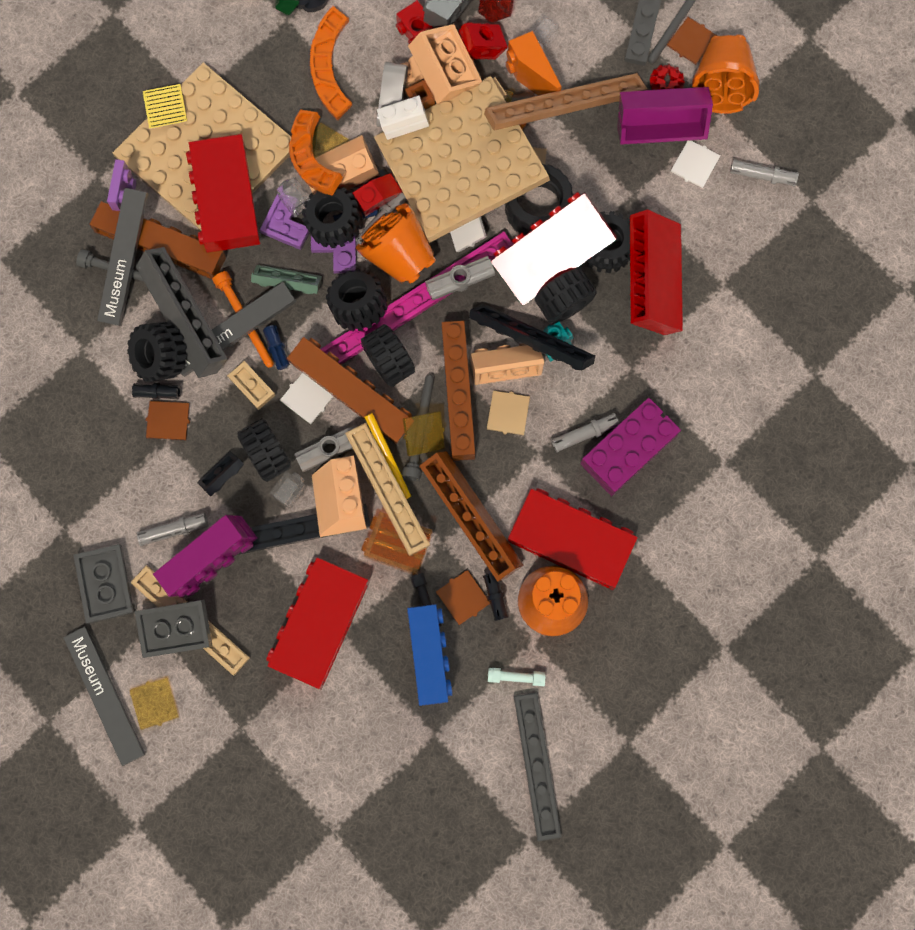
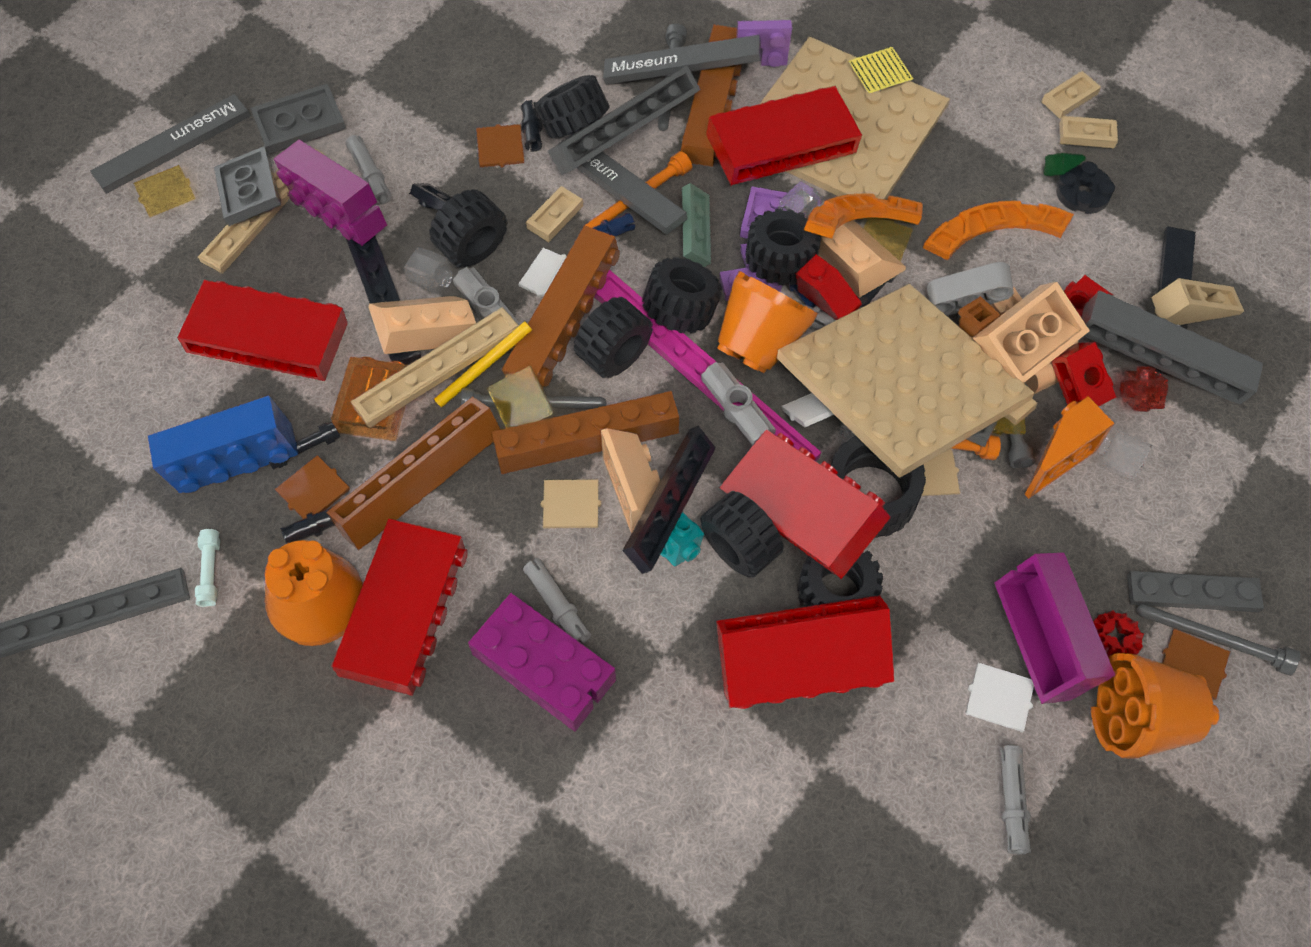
camera: 80 degrees right, 15 degrees down
white brick [377,96,429,140] -> none
medium nougat plate [484,73,647,131] -> none

